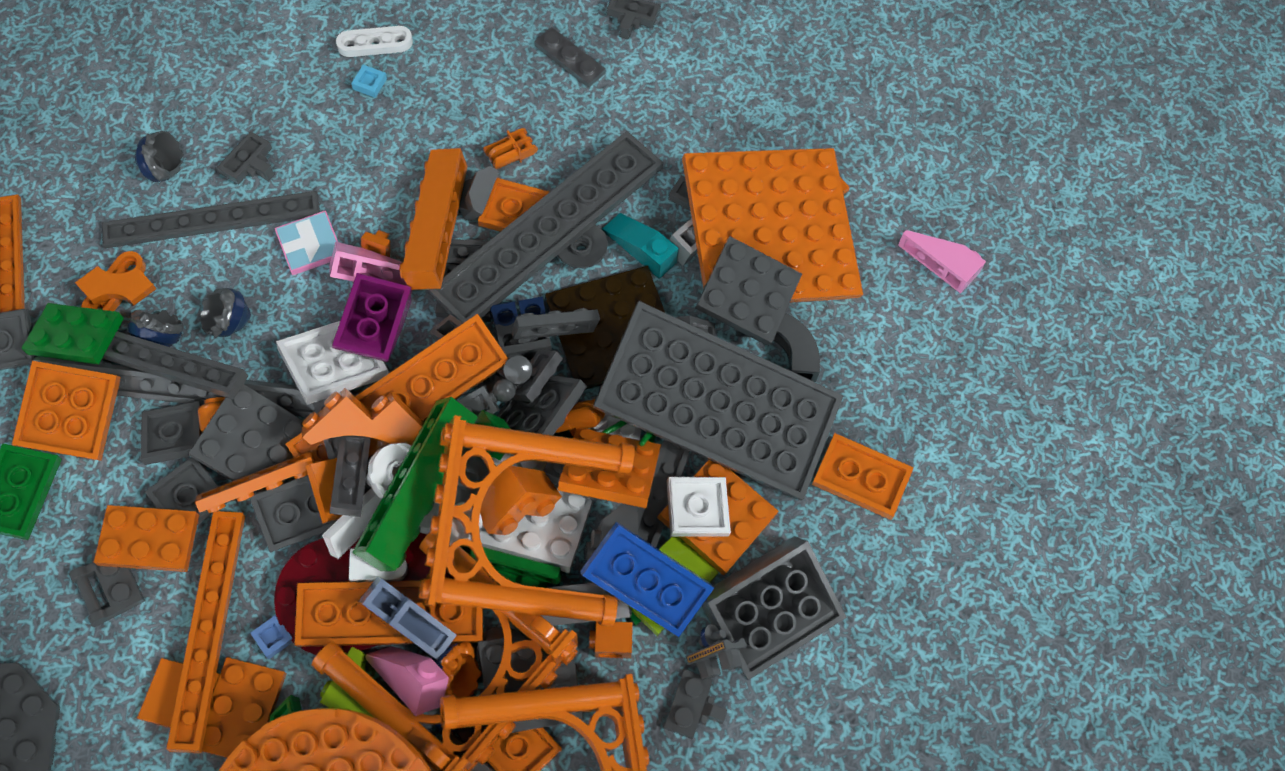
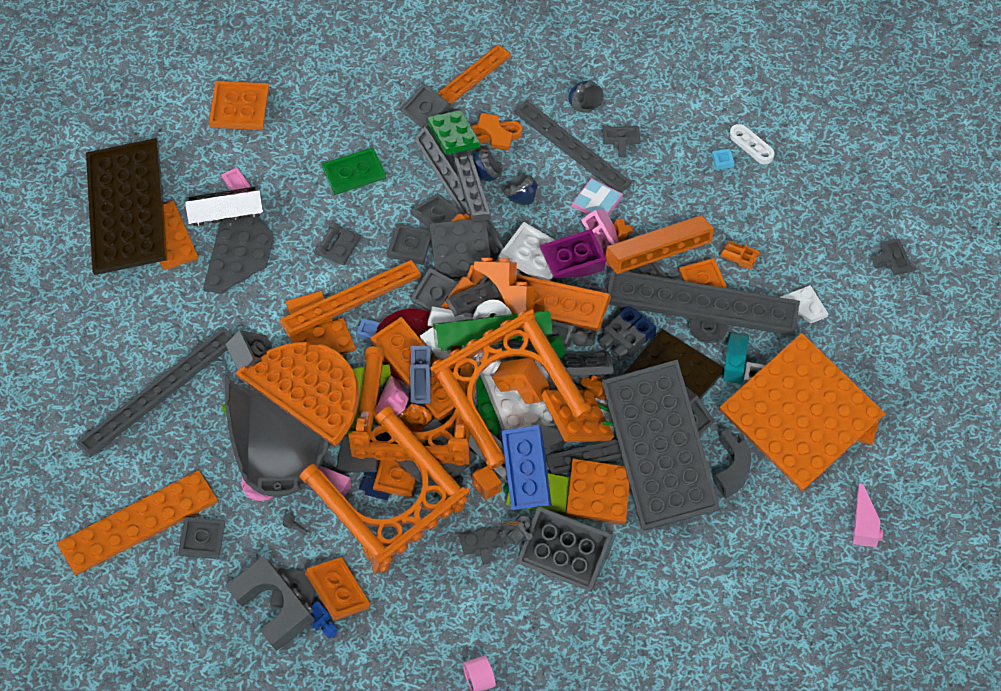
camera: 60 degrees right, 10 degrees down
orange plate [12,361,121,461] -> none
orange plate [94,505,199,572] -> none
orange plate [195,451,315,513] -> none
dark grey slope [458,166,499,221] -> none
green tile [470,547,562,585] -> none
dark grey pin [503,355,532,384] -> none
dark grey plate [511,308,600,340] -> none
flat silver plate [513,350,563,403] -> none
flat silver plate [534,27,606,88] -> none
white tile [667,477,731,537] -> none
dark grey plate [695,236,802,346] -> none
orange plate [812,433,914,520] -> none
none -> white wing [781,285,828,323]

